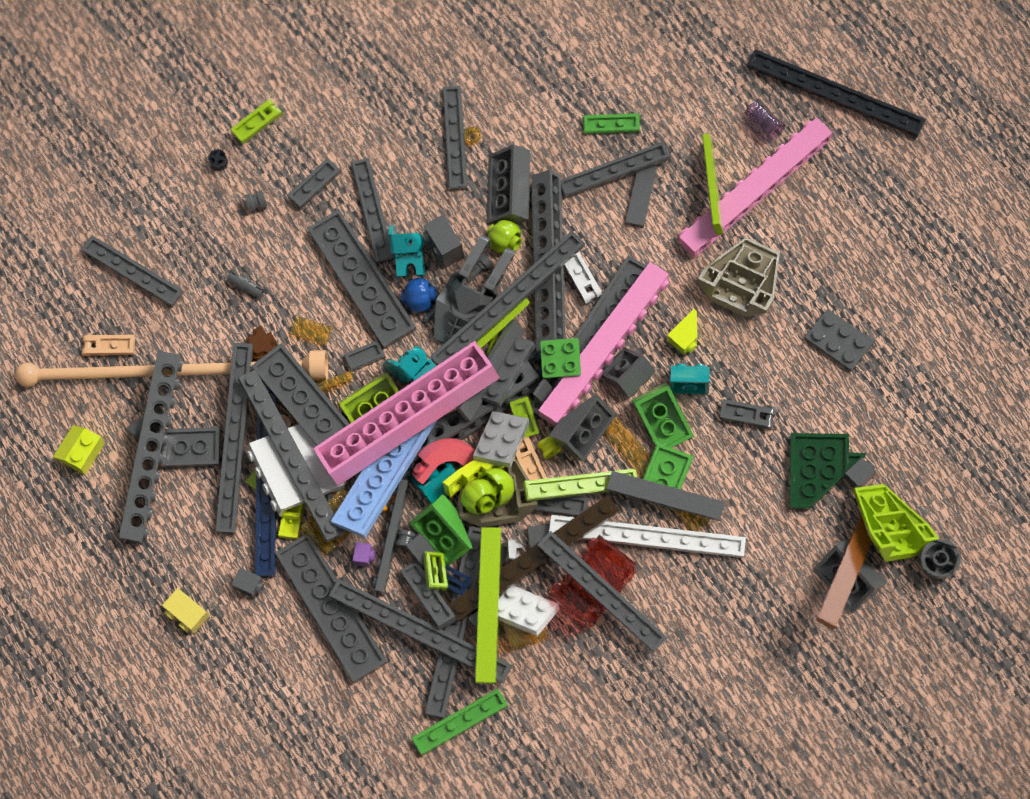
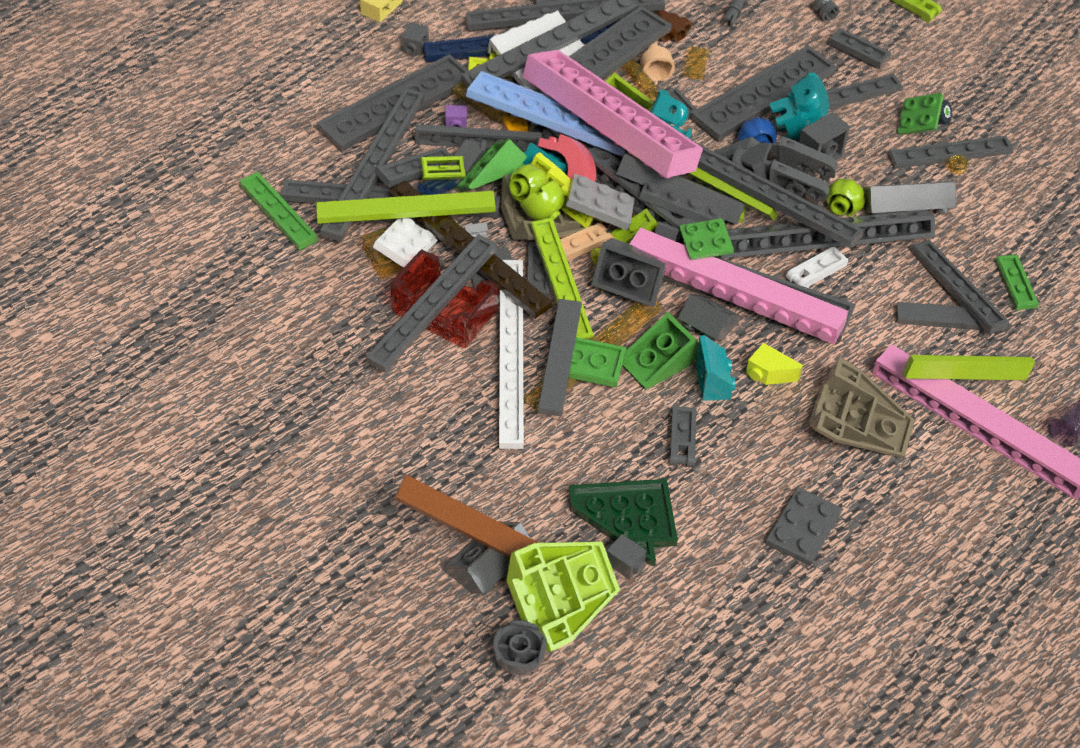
camera: 70 degrees right, 20 degrees down
none -> bright green plate [898,93,952,135]

